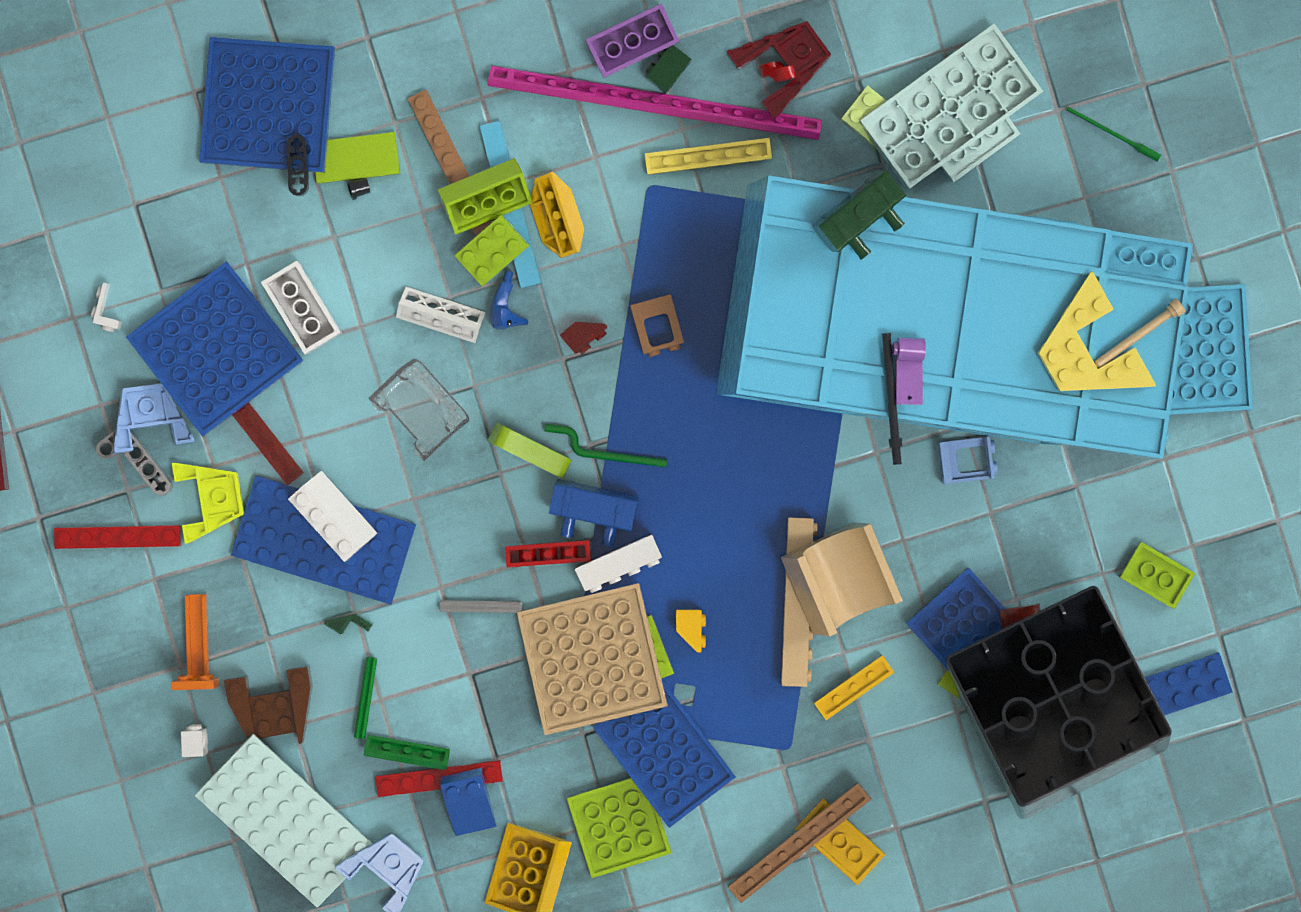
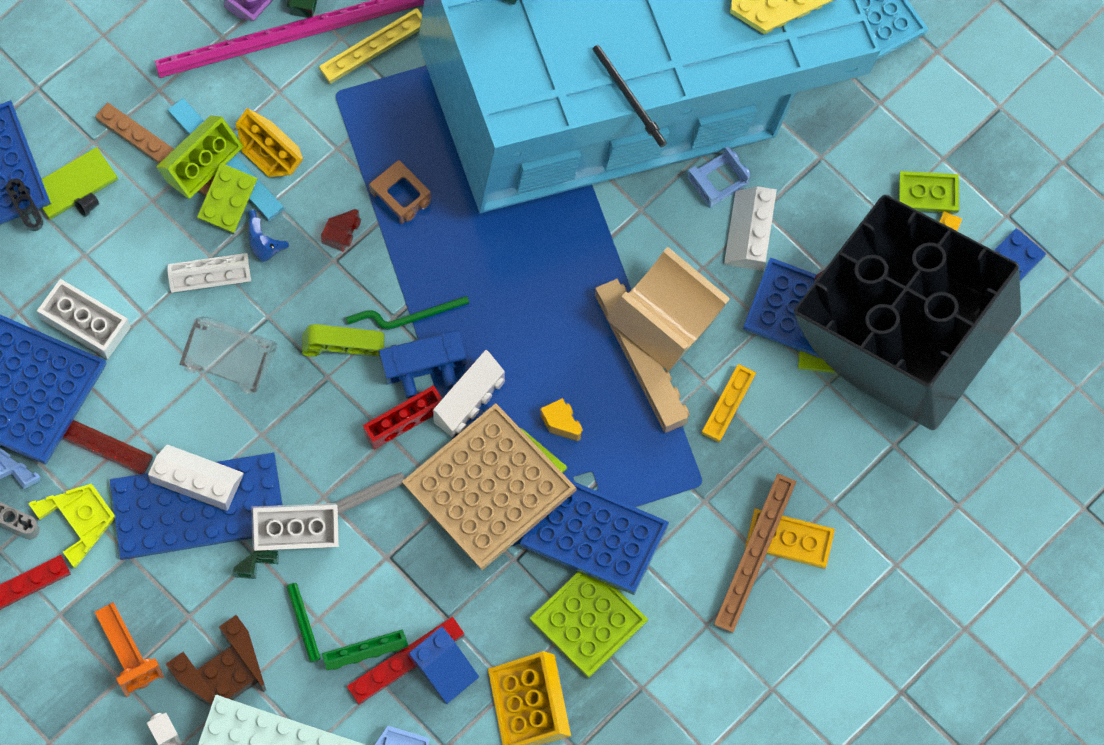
camera: 30 degrees left, 20 degrees down
medium lavender door [892,338,926,405] -> none
none -> white brick [251,503,339,550]
none -> white slope [724,186,777,271]
none -> yellow plate [940,211,962,231]

